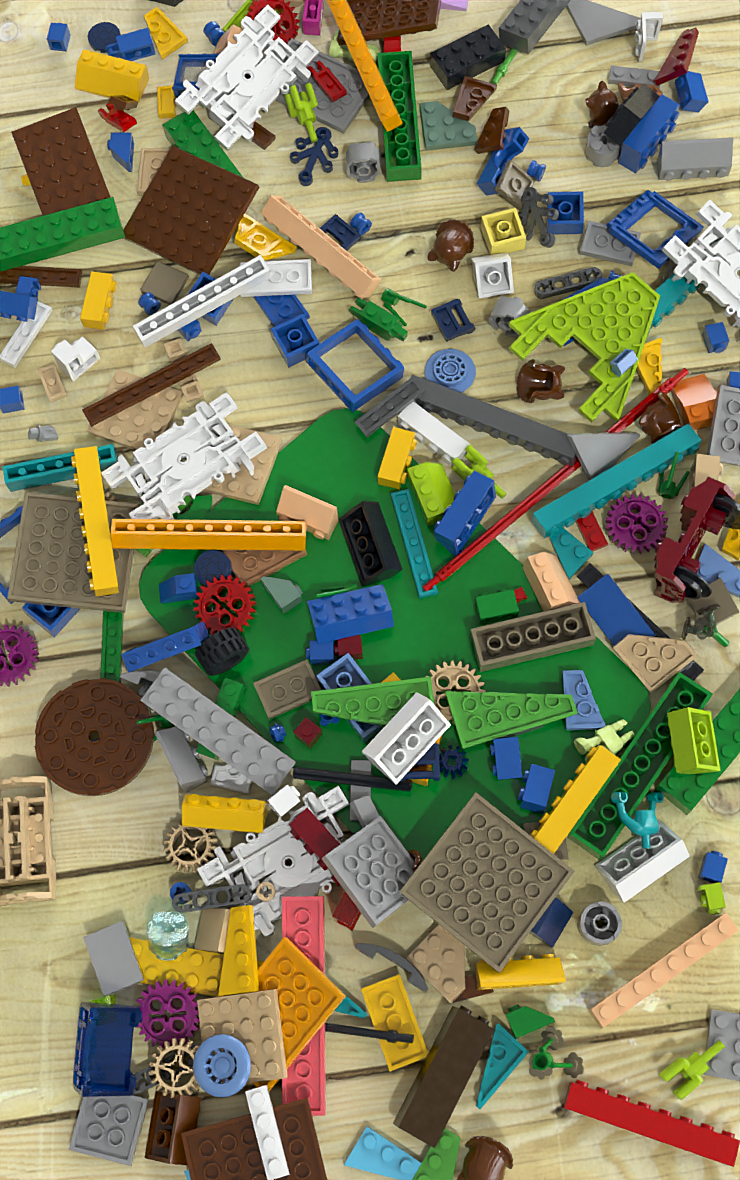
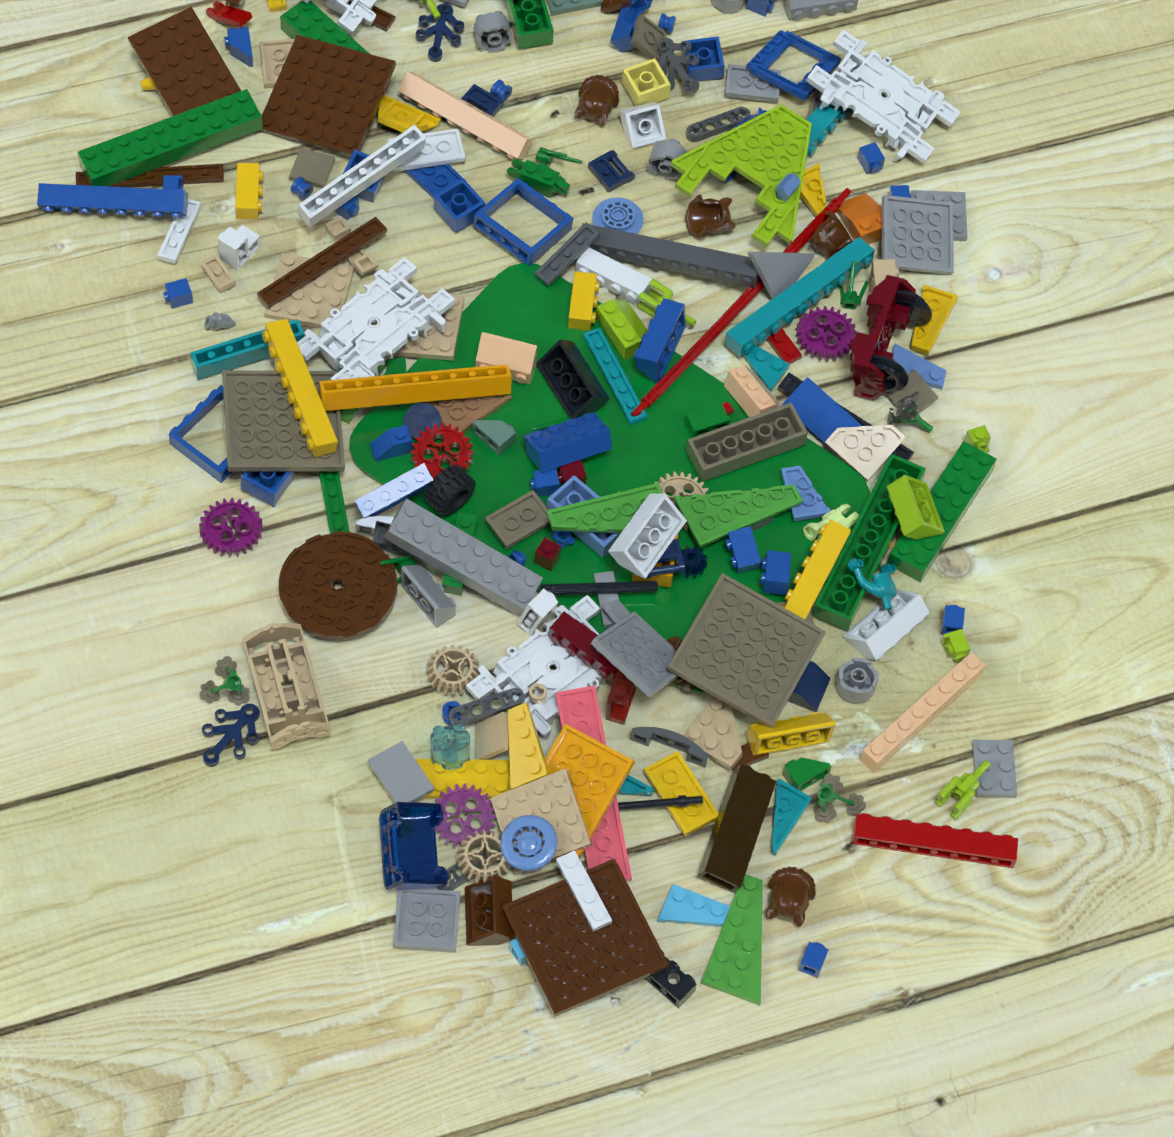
camera: 20 degrees left, 10 degrees down
yellow slope [182,794,269,833] -> none
white tile [210,764,252,795] -> none

